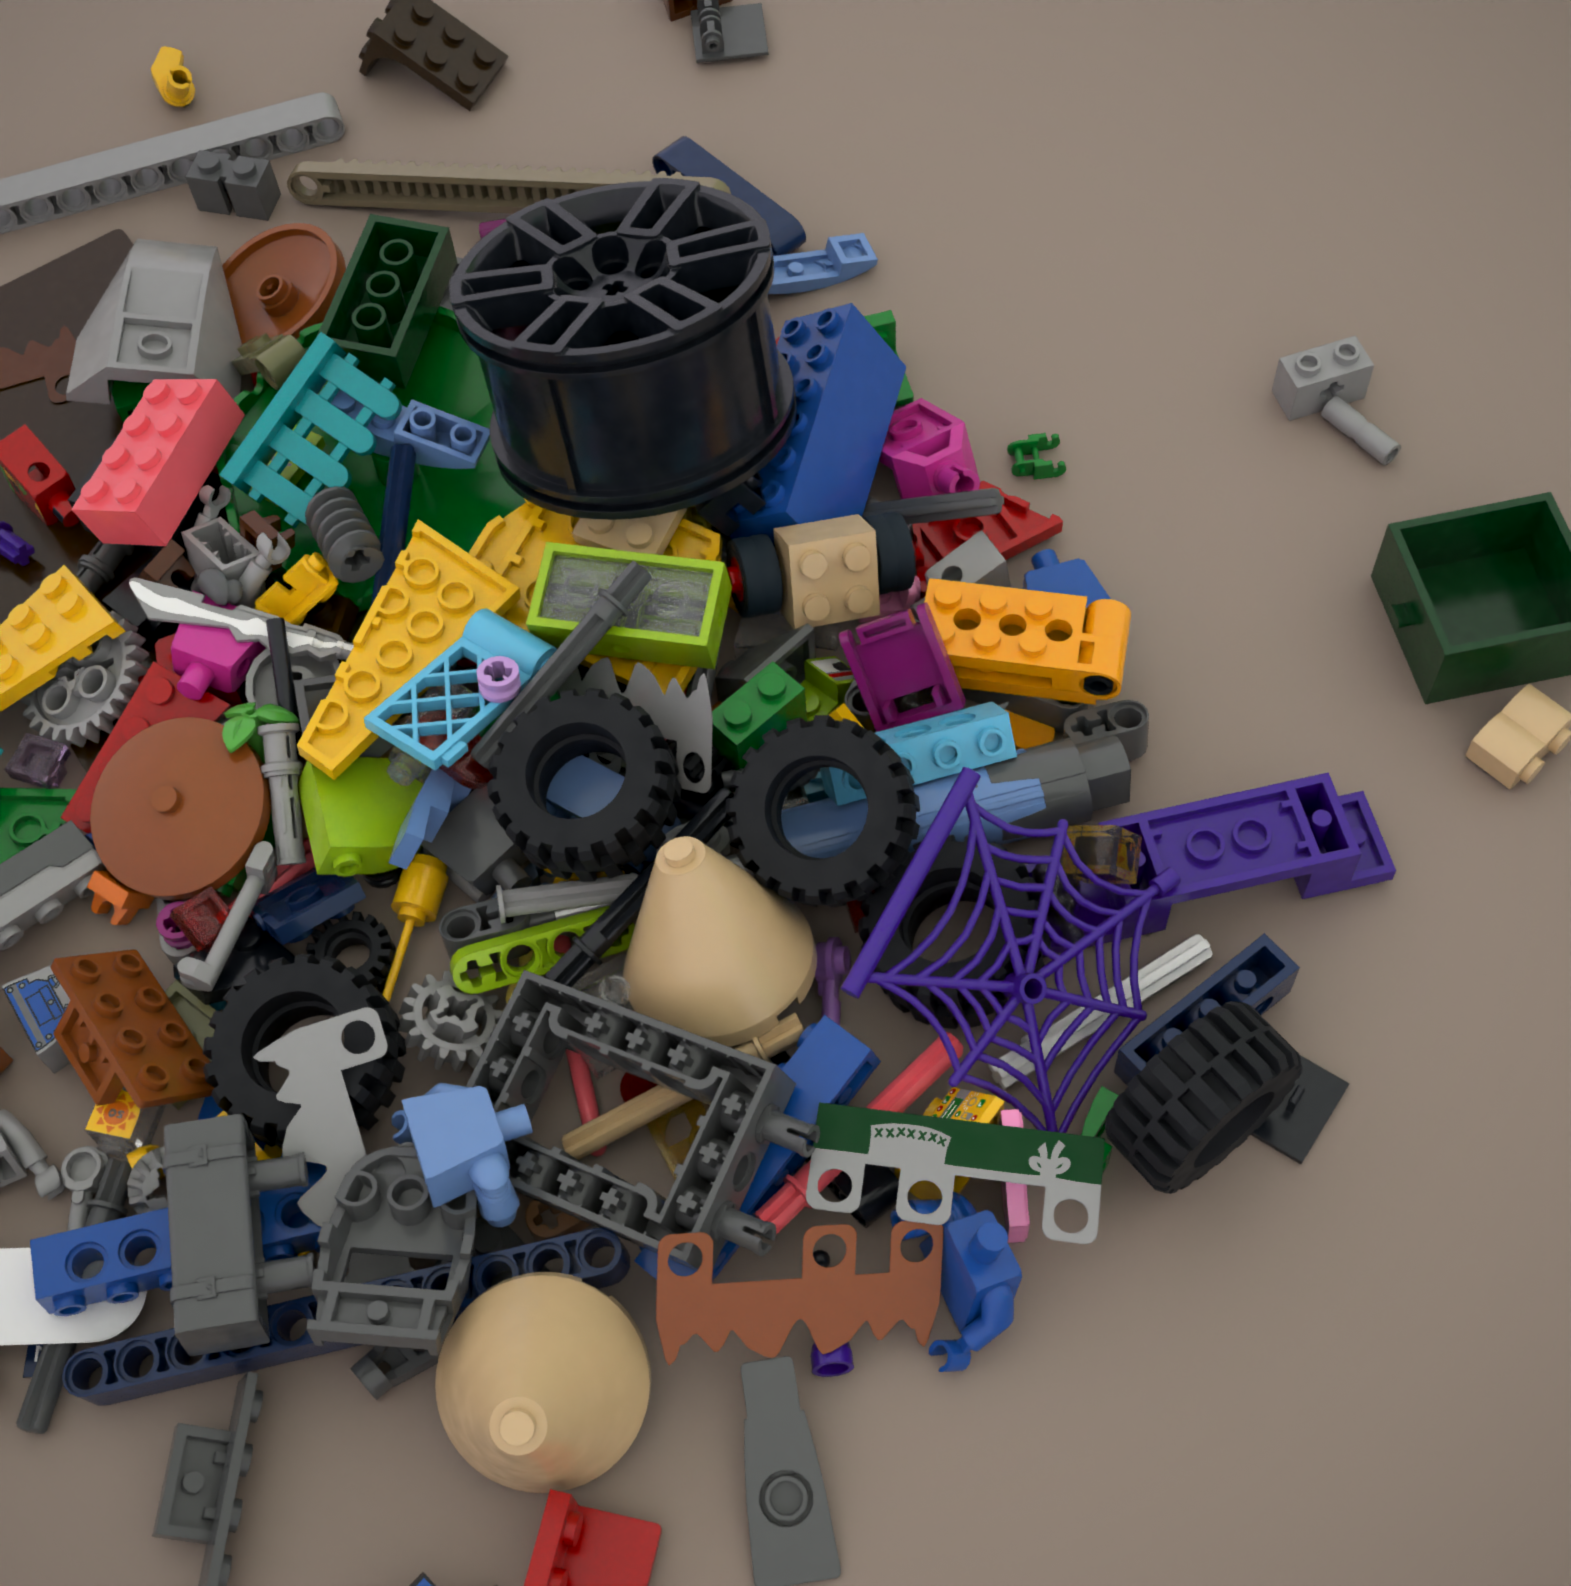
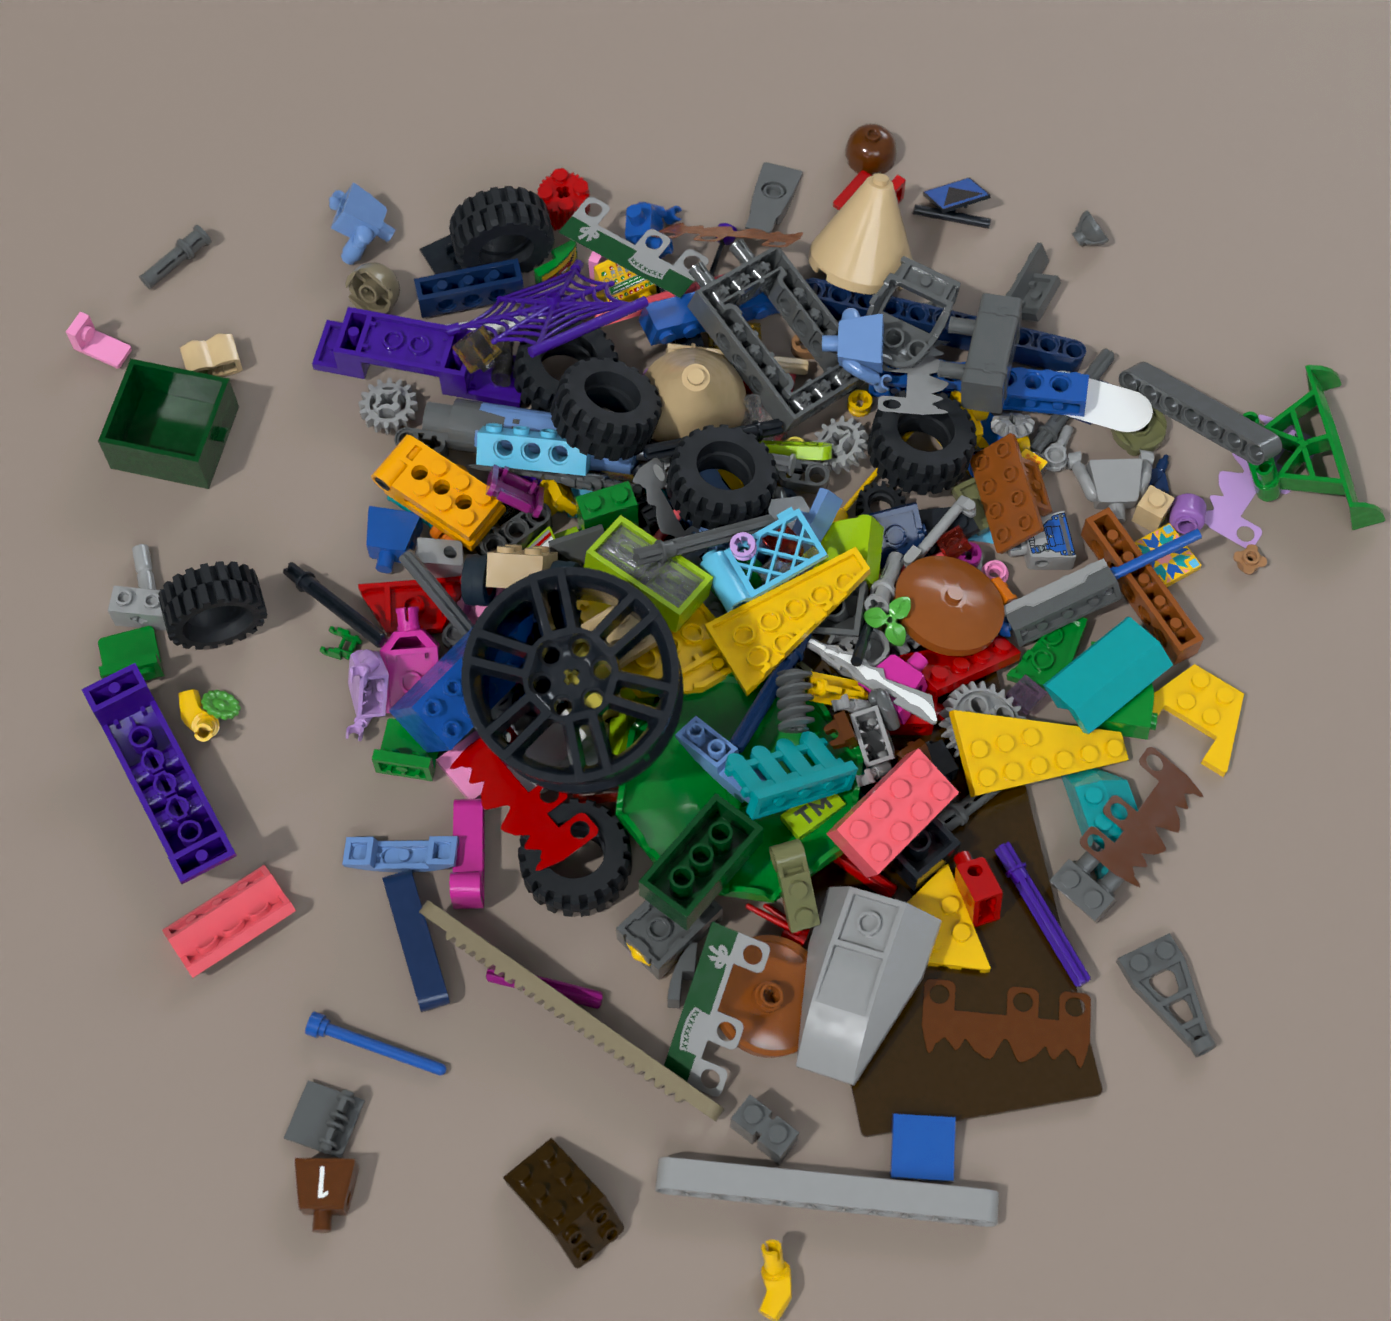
camera: 160 degrees left, 5 degrees up
none -> dark purple slope [81,663,237,884]
none -> green bracket [98,626,165,681]
none -> black tyre [158,561,267,650]
none -> coral slope [162,865,296,978]
none -> yellow arm [178,689,220,742]
none -> bright green piece [201,689,241,720]
none -> black axle [283,562,388,648]
none -> blue piece [305,1011,447,1076]
none -> medium blue torso [329,182,395,265]
none -> dark tan cylinder [345,262,400,314]
none -> lavender torso [346,649,389,741]
none -> light grey gear [359,378,419,435]
none -> red brick [537,168,590,231]
none -> piece [664,921,770,1097]
none -> blue tile [890,1114,956,1181]
none -> yellow wing [907,864,991,973]
none -> bright pink plate [981,560,1009,583]

